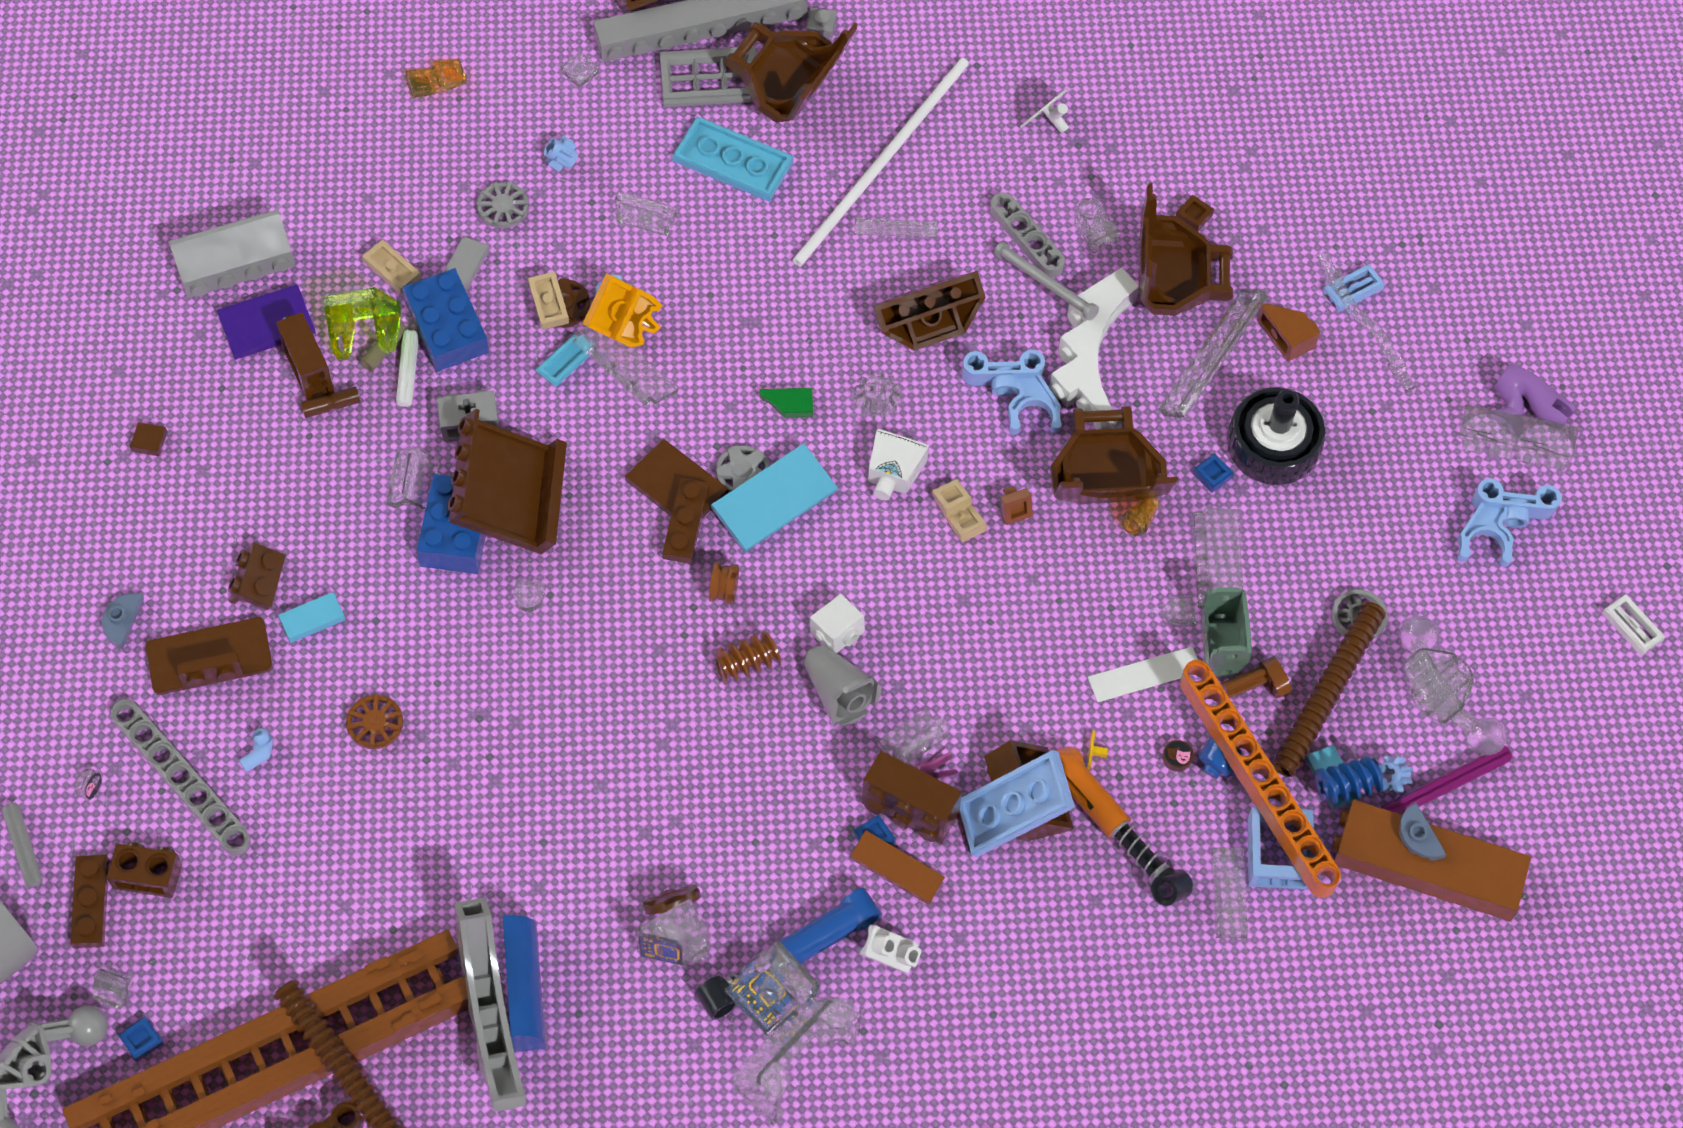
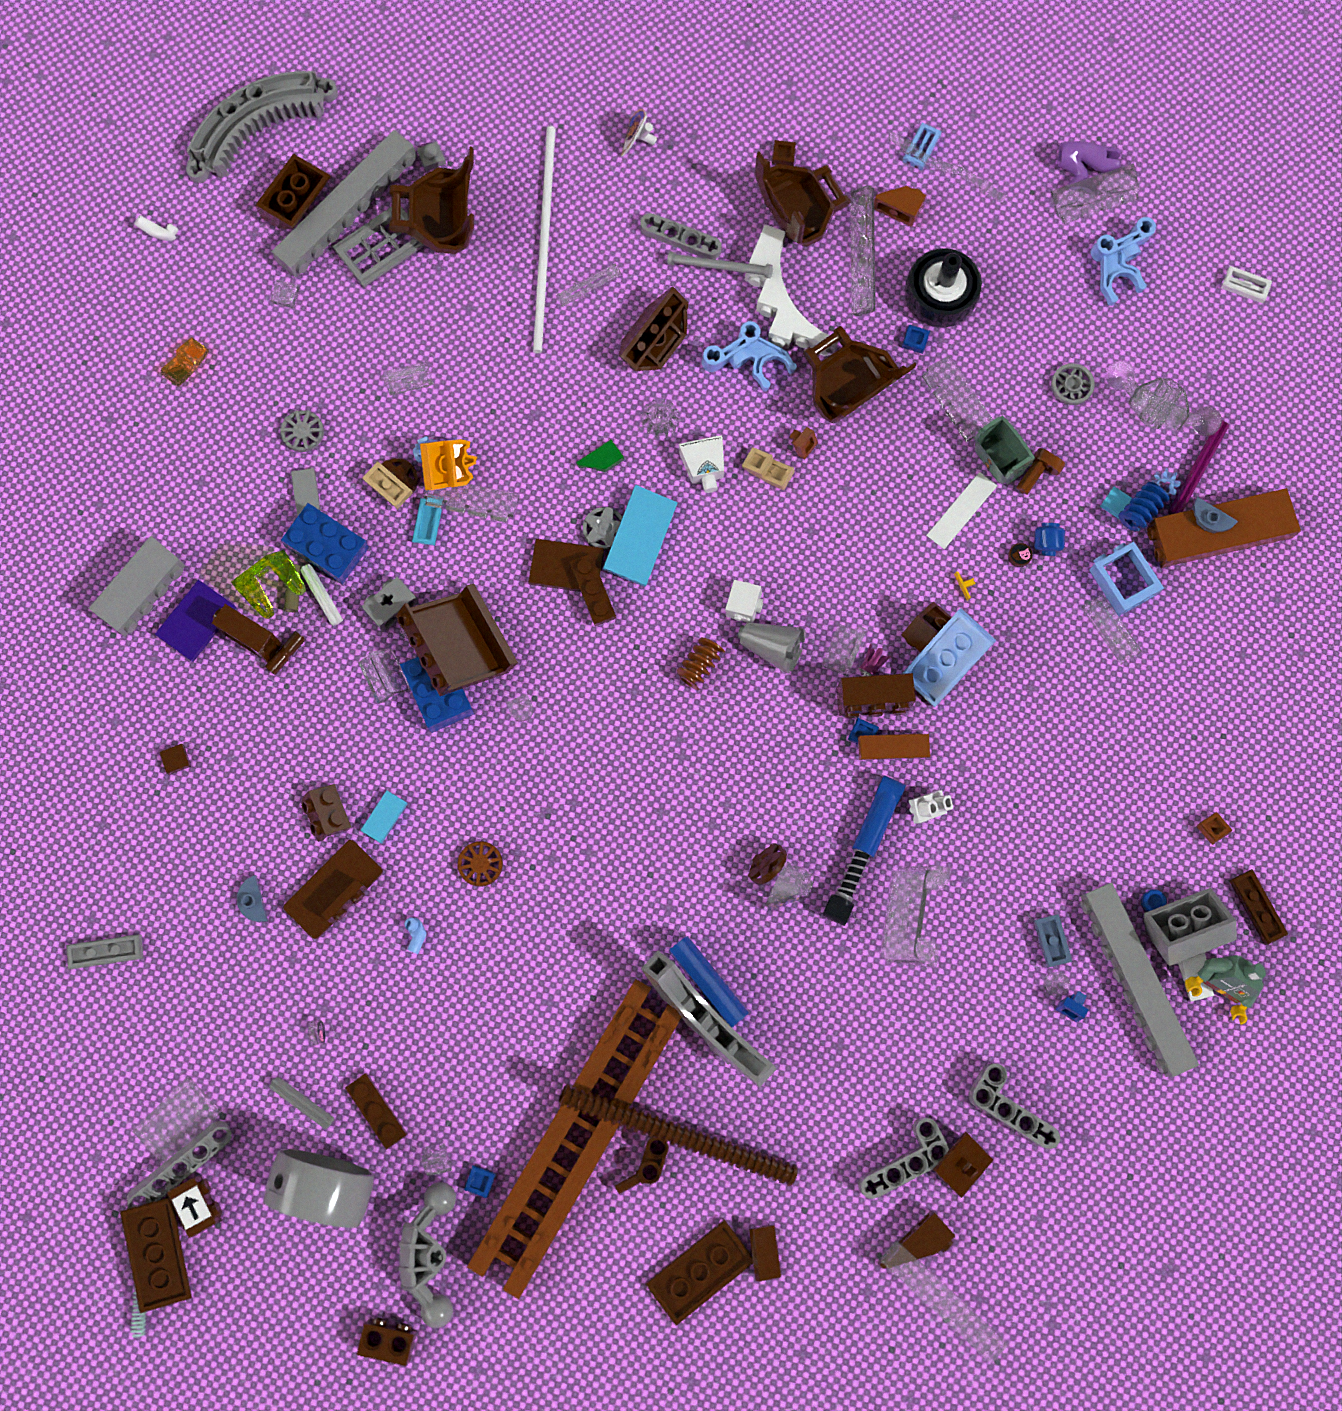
camera: 30 degrees left, 15 degrees up
reddish brown brick [107,842,182,898] -> none
light grey beam [111,699,251,856] -> none
tan plate [362,240,422,295] -> none
light blue gear [544,135,578,172] -> none
medium azure tile [672,116,794,202] -> none
dark orange wheel [709,561,740,605] -> none
clear slope [725,941,820,1036] -> none
piece [1054,746,1193,906] -> none
clear piece [1074,198,1121,253] -> none
clear yellow cone [1122,497,1160,536] -> none
clear tile [1164,596,1197,628] -> none
orange beam [1180,660,1341,898] -> none
reddish brown piece [1271,601,1386,777] -> none

